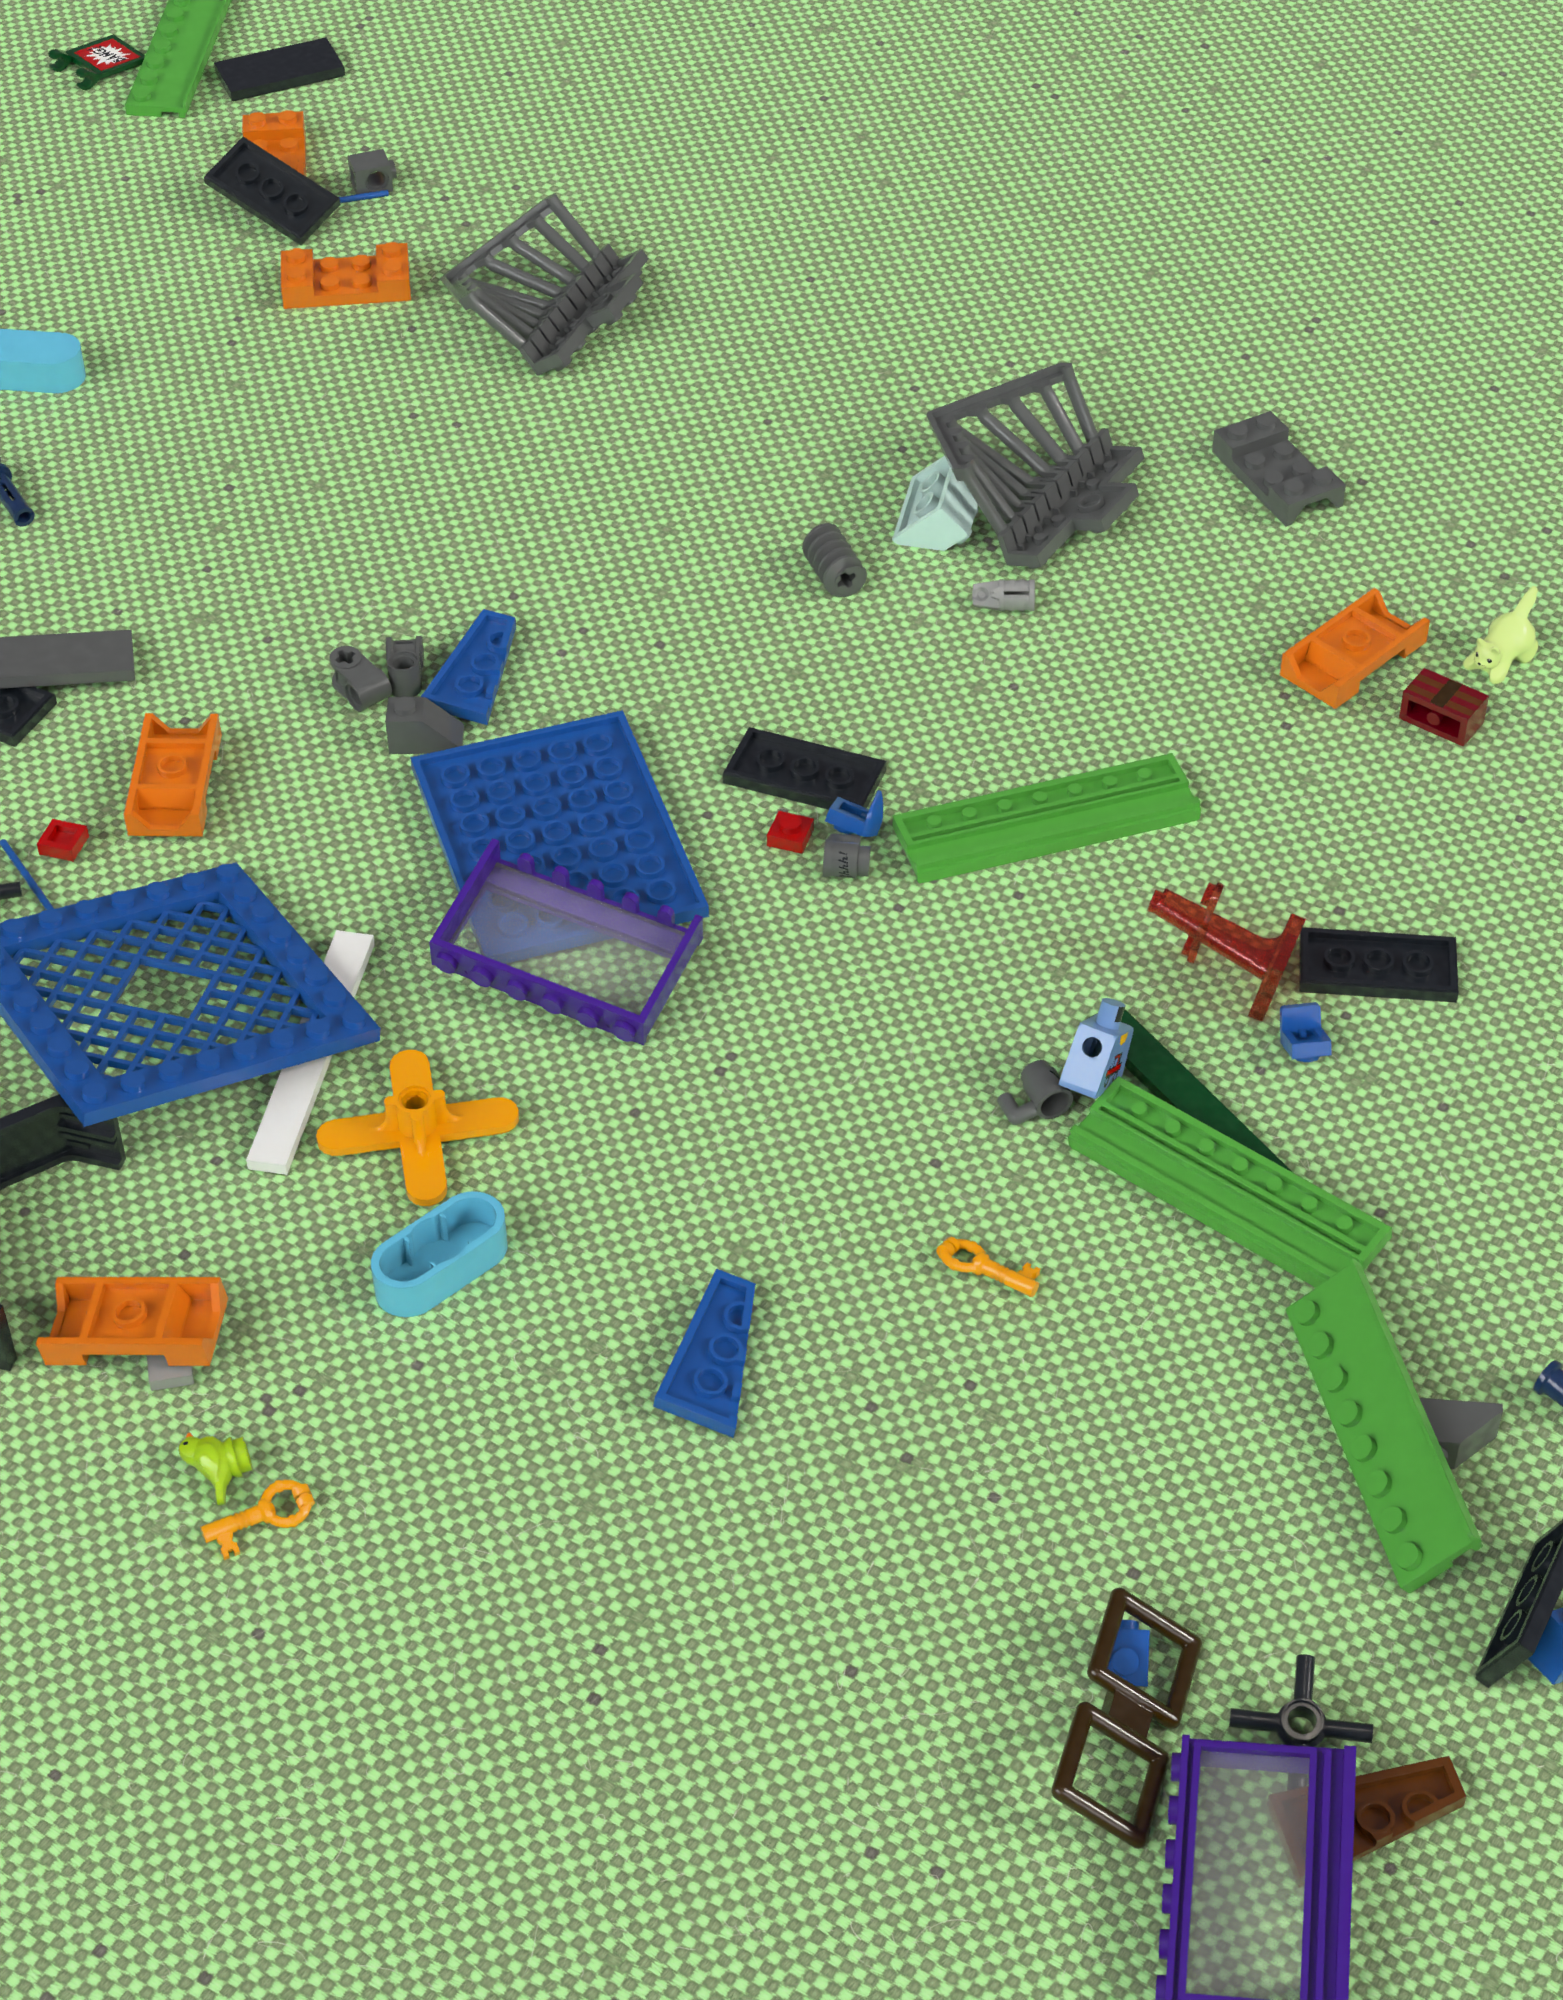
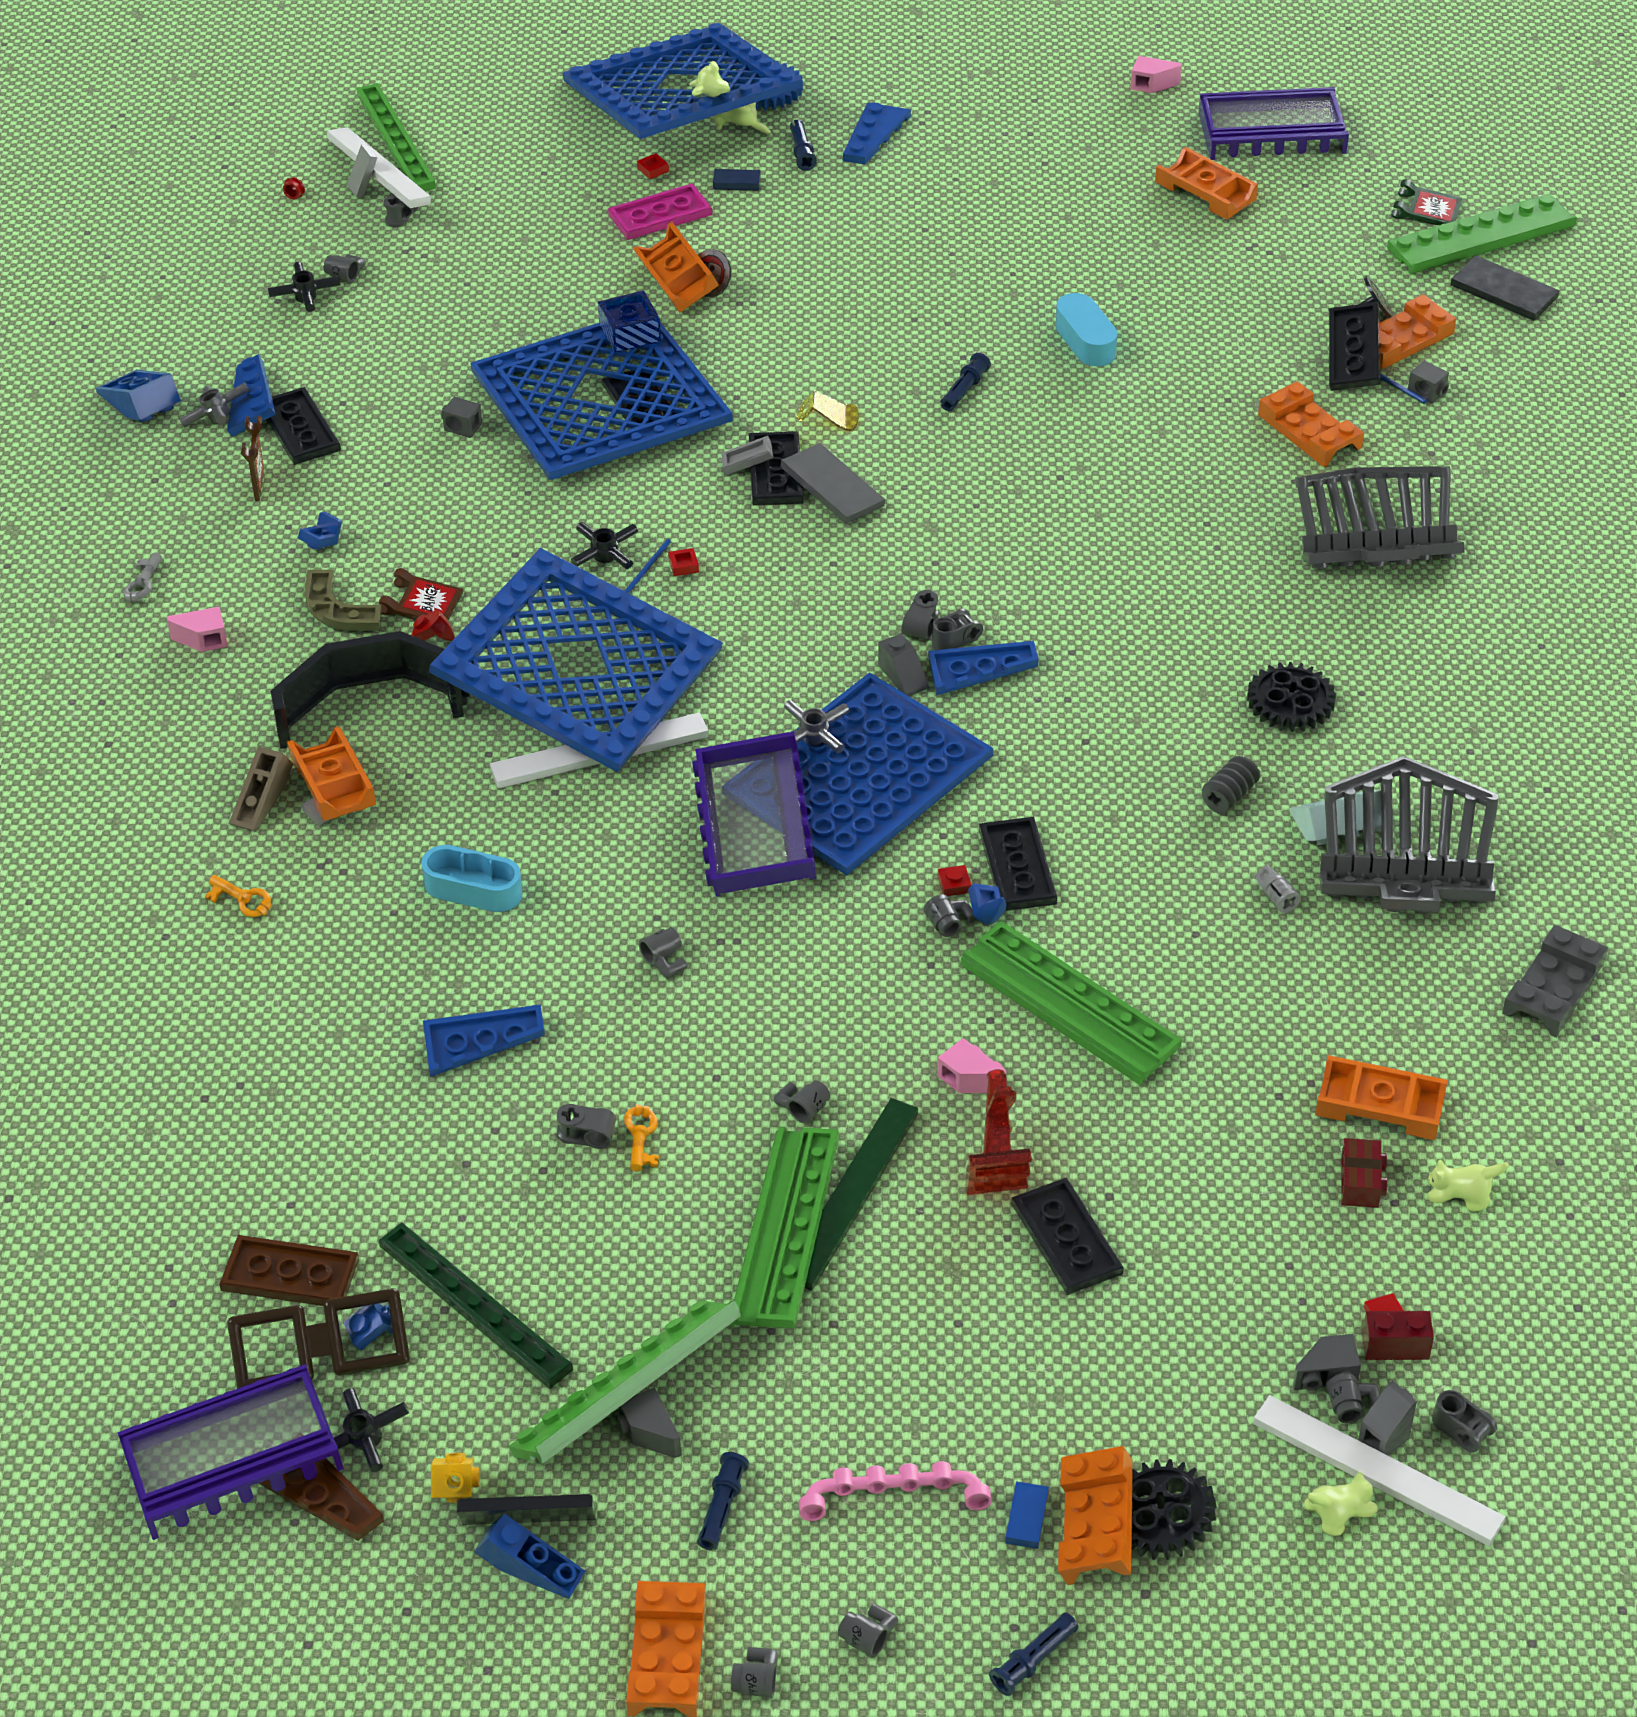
camera: 60 degrees right, 0 degrees up
orange piece [124,713,222,837] -> none
lime animal [178,1432,253,1506] -> none
light orange piece [316,1050,519,1206] -> none
medium blue torso [1058,998,1134,1099] -> none
blue bracket [1280,1002,1332,1062] -> none
none -> reddish brown tile [219,1235,359,1306]
none -> dark tan slope [229,746,294,832]
none -> dark green tile [379,1222,573,1389]
none -> yellow brick [431,1453,480,1503]
none -> dark grey piece [557,1104,616,1149]
none -> dark grey piece [639,927,687,978]
none -> flat silver bar [784,700,849,754]
none -> bright pink slope [937,1038,1006,1093]
none -> black gear [1247,662,1336,732]
none -> shield [1359,276,1393,318]

